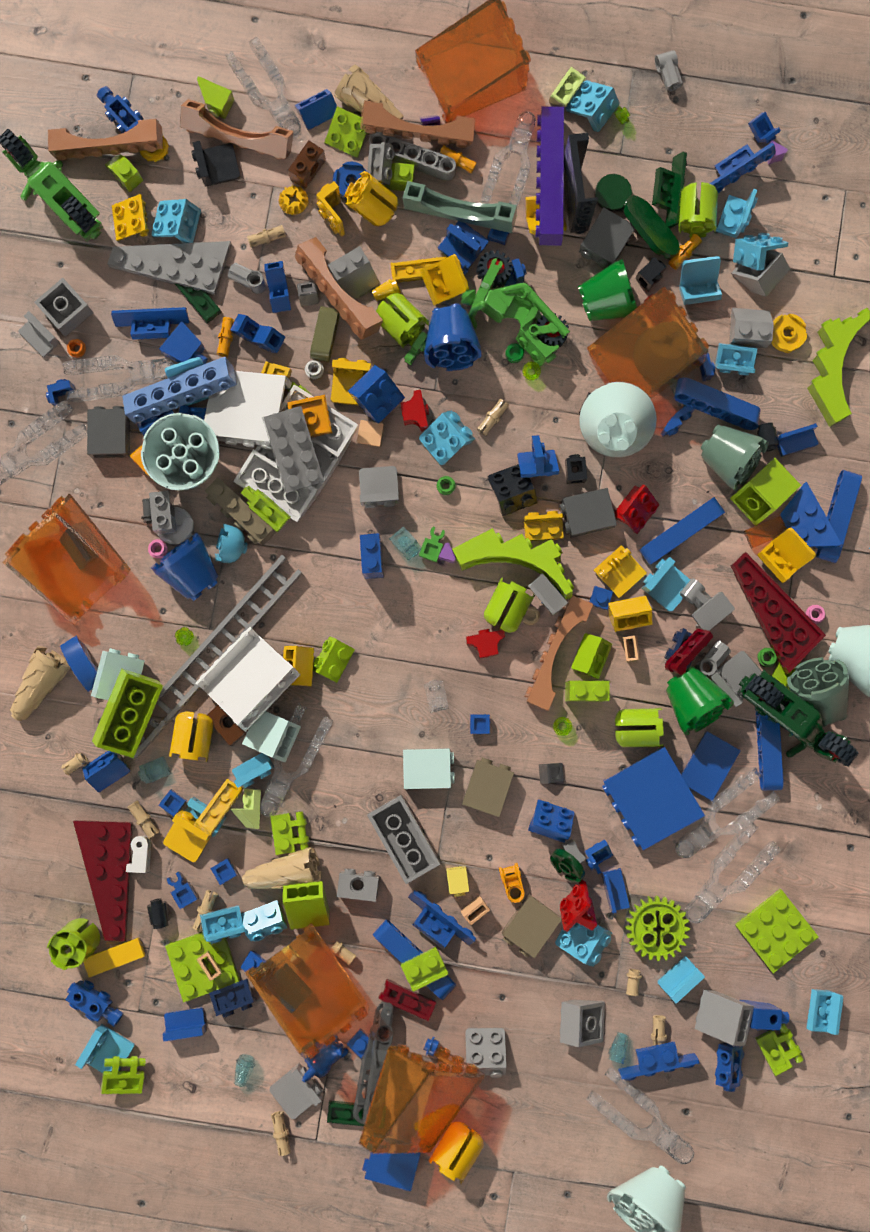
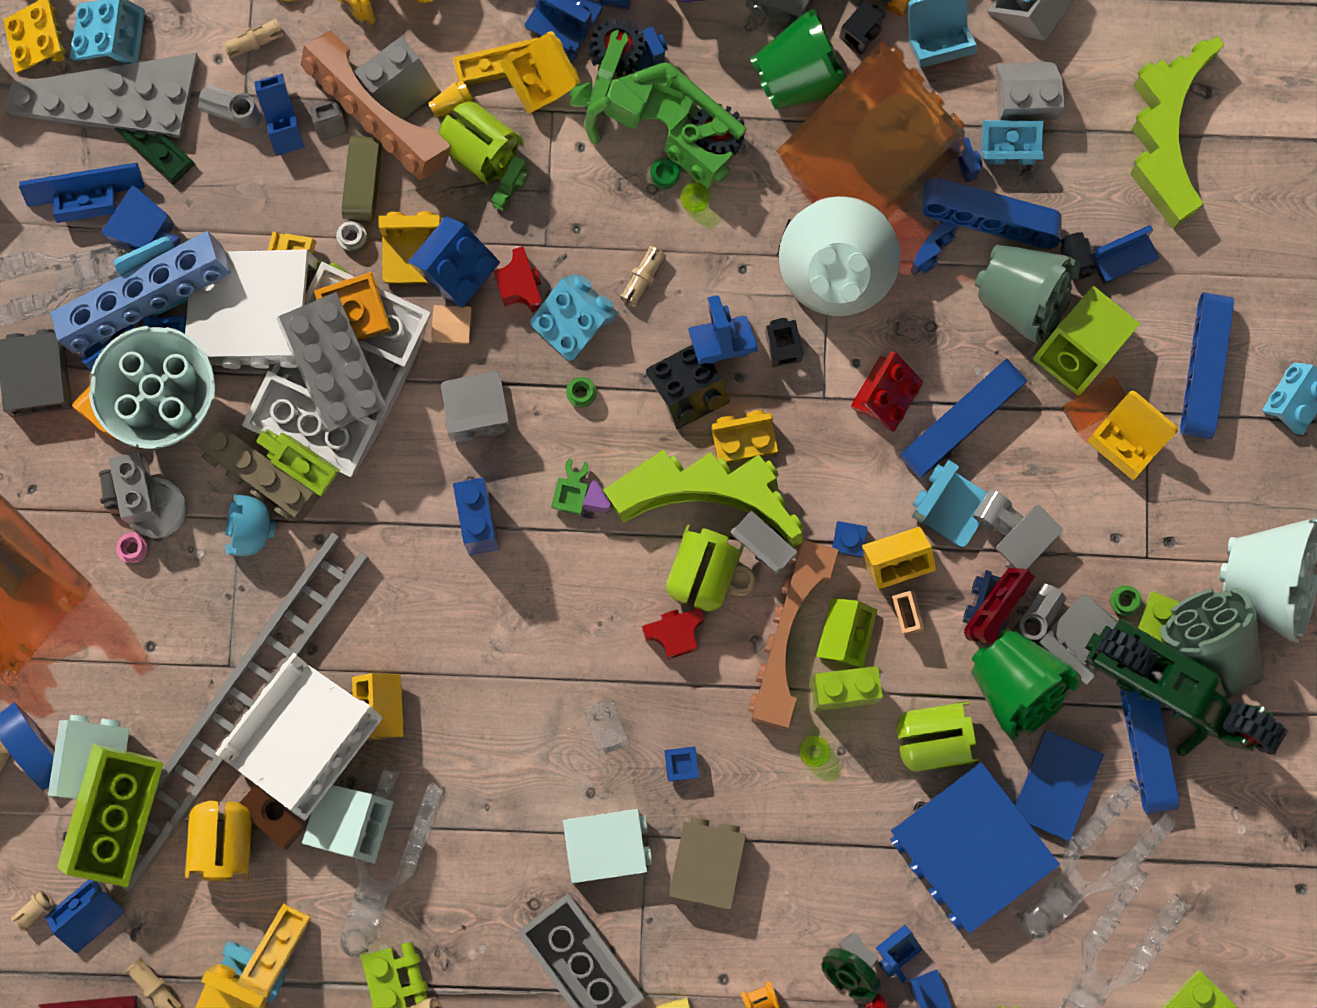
camera: 10 degrees left, 5 degrees down
clear light blue bracket [138,756,171,784] -> none
blue cone [151,533,218,601] -> none
blue plate [159,789,187,817] -> none
clear neon green plate [175,627,194,646] -> none
light orange pin [216,317,235,357] -> none
blue brick [230,314,286,353] -> none
yellowish green slope [231,789,261,829] -> none
medium azure bracket [232,753,275,789] -> none
lime bracket [313,636,355,683] -> none
clear light blue bracket [389,526,422,561] -> none
blue cone [424,303,482,371] -> none
blue bracket [528,799,574,843] -> none
flat silver slope [539,763,564,784] -> none
dark grey brick [559,488,617,538] -> none
yellow hinge [593,545,647,598] -> none
dark red wing [731,552,826,674] -> none
yellow plate [771,314,807,353] -> none
blue wing [780,482,842,548] -> none
bright pink plate [805,605,825,624] -> none

